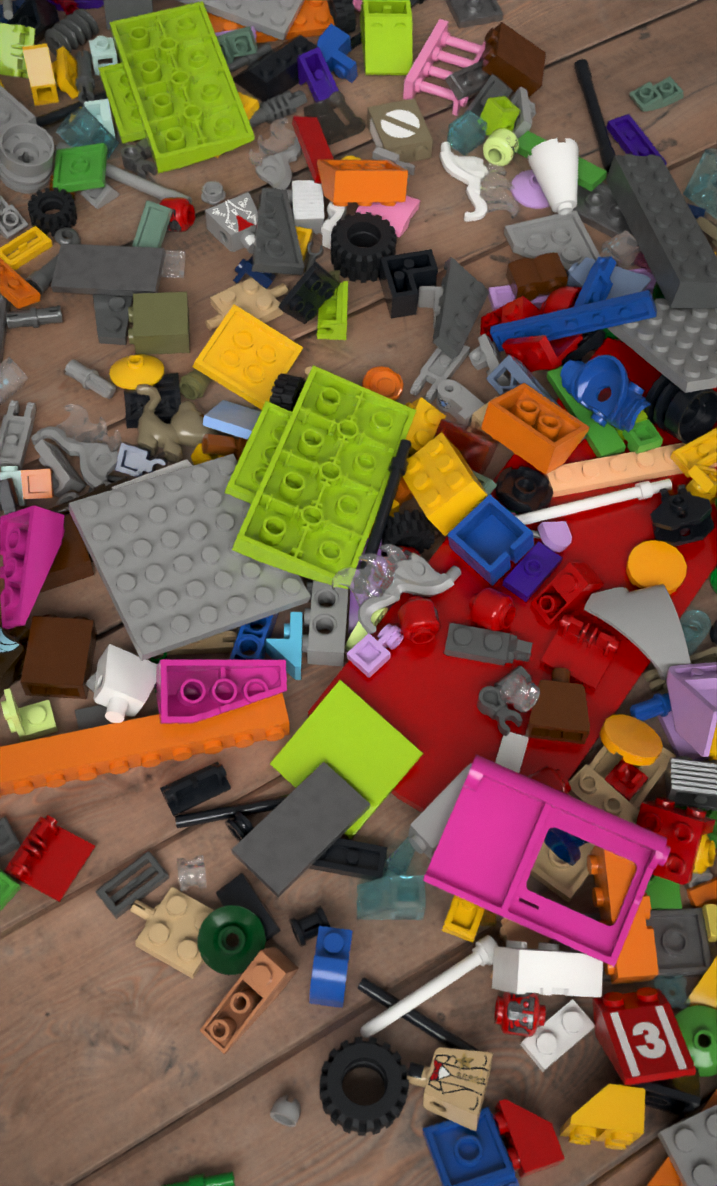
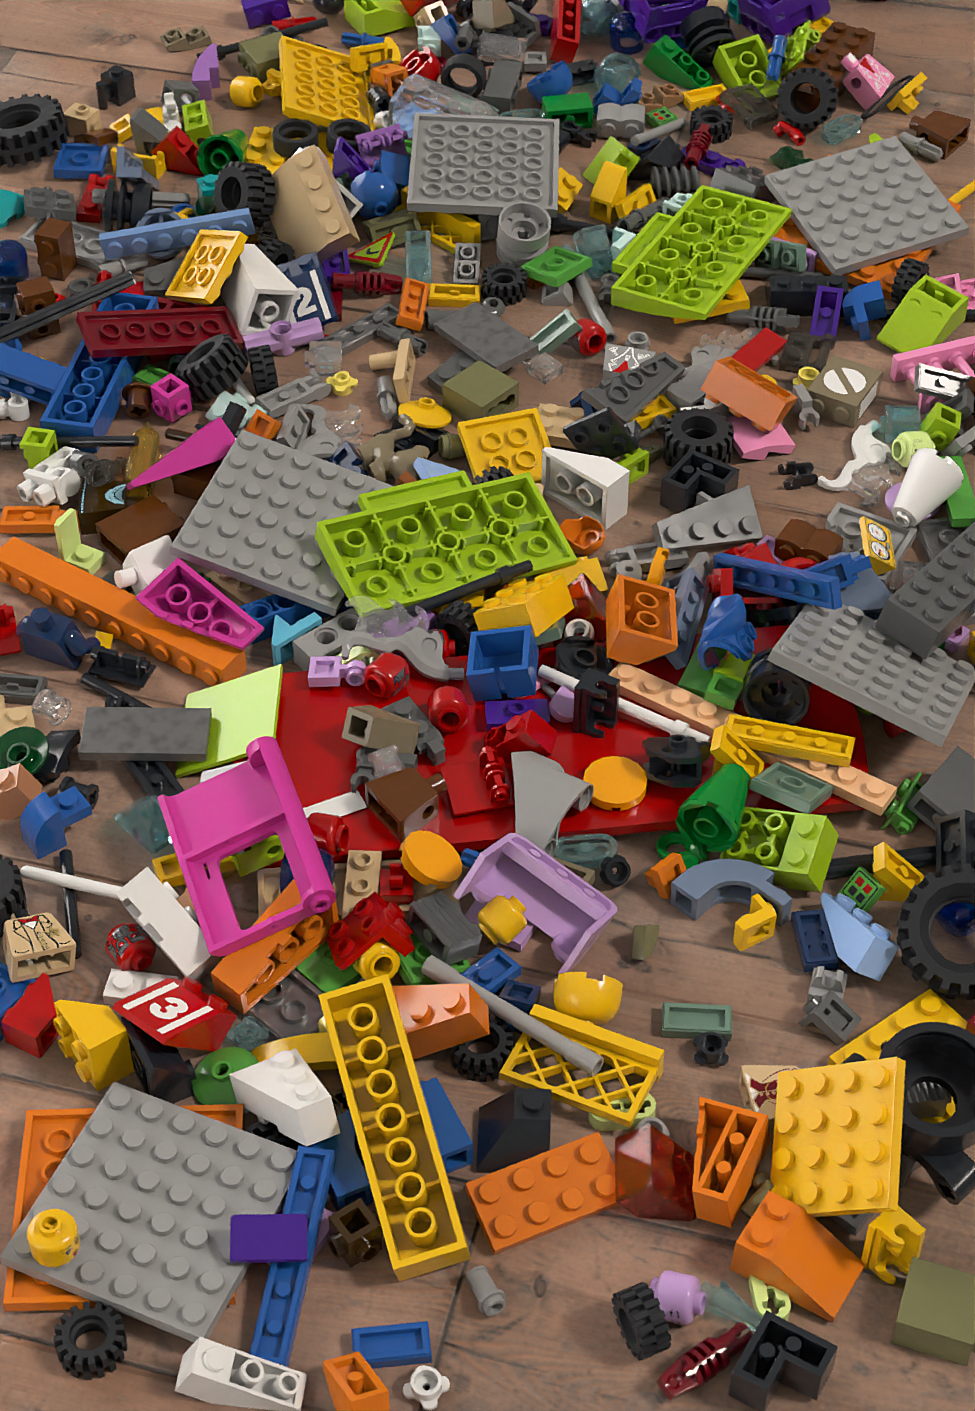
camera: 50 degrees right, 15 degrees down
none -> dark blue torso [16,607,114,670]
none -> light yellow plate [326,371,358,396]
none -> dark tan slope [342,705,421,754]
none -> tan piece [369,338,416,403]
none -> white slope [541,447,630,530]
none -> white plate [564,619,595,639]
none -> black hinge [573,668,620,738]
none -> light orange tile [646,547,670,586]
none -> black piece [777,461,818,490]
none -> light yellow plate [792,367,819,389]
none -> yellow slope [859,516,896,576]

